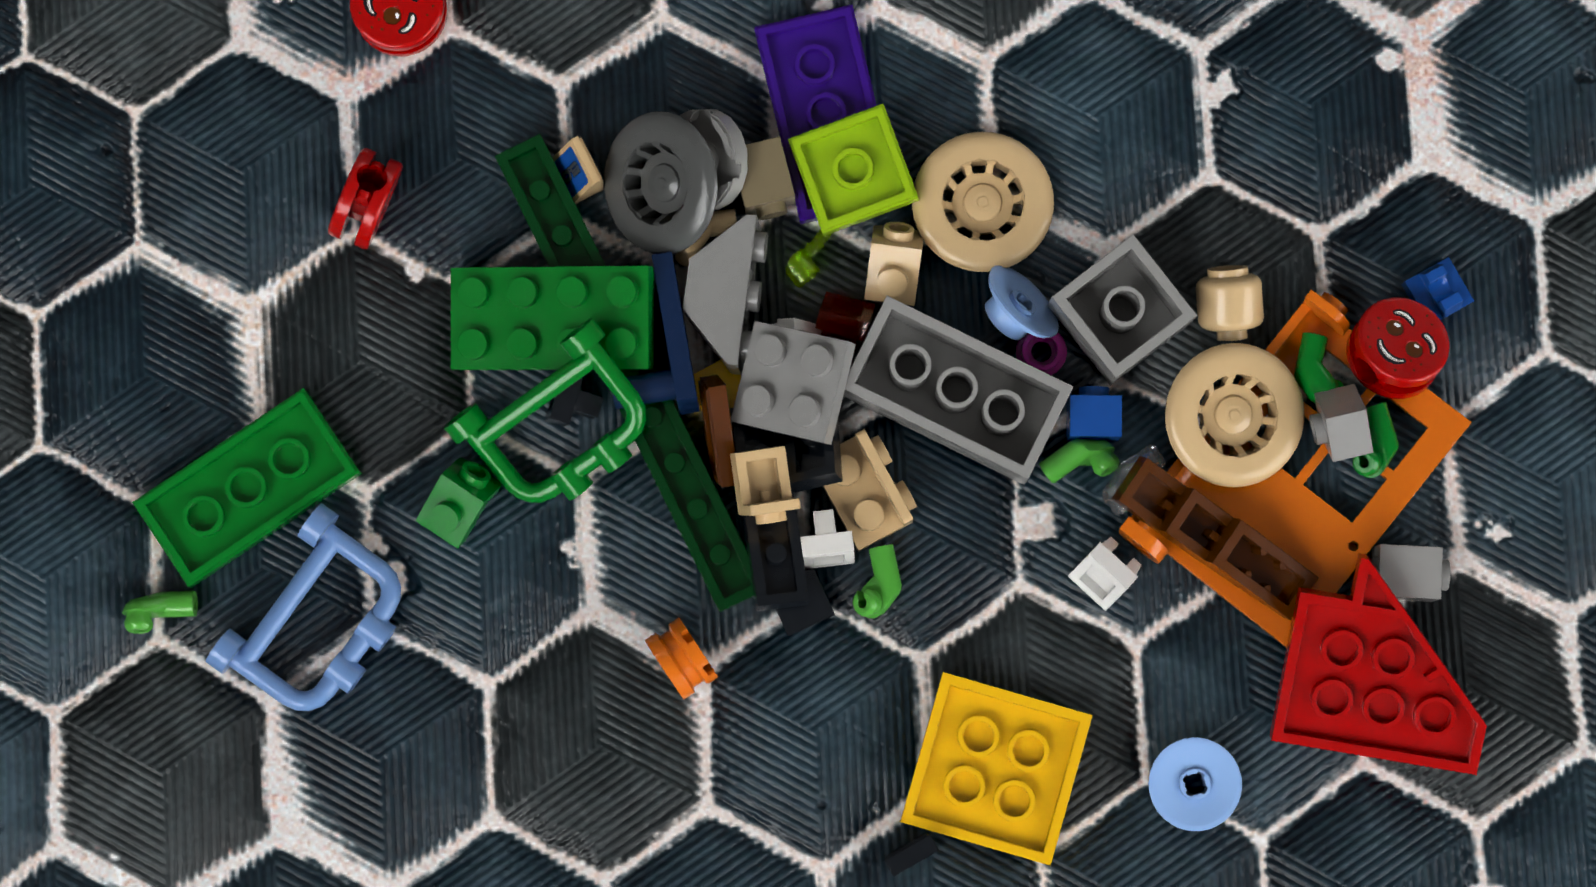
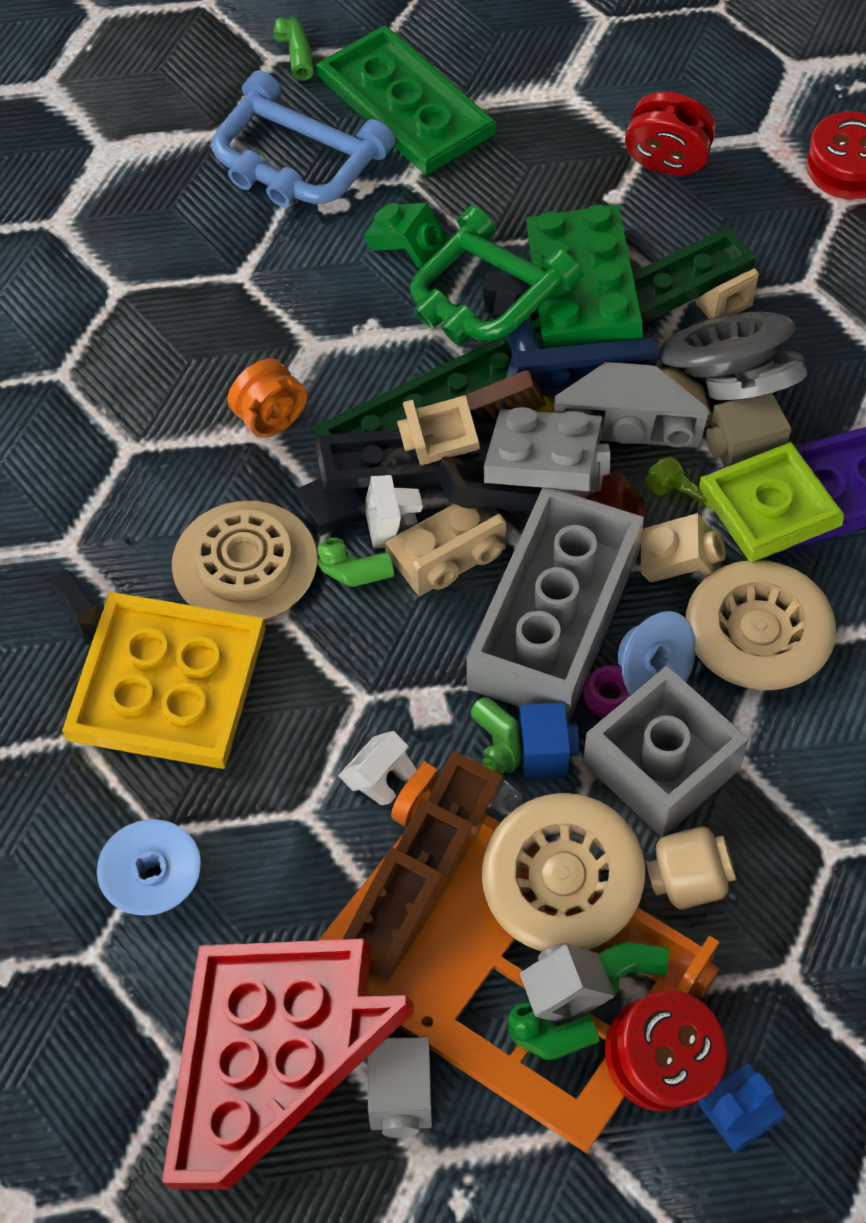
camera: 85 degrees right, 25 degrees down
none -> tan wheel [172,501,317,621]

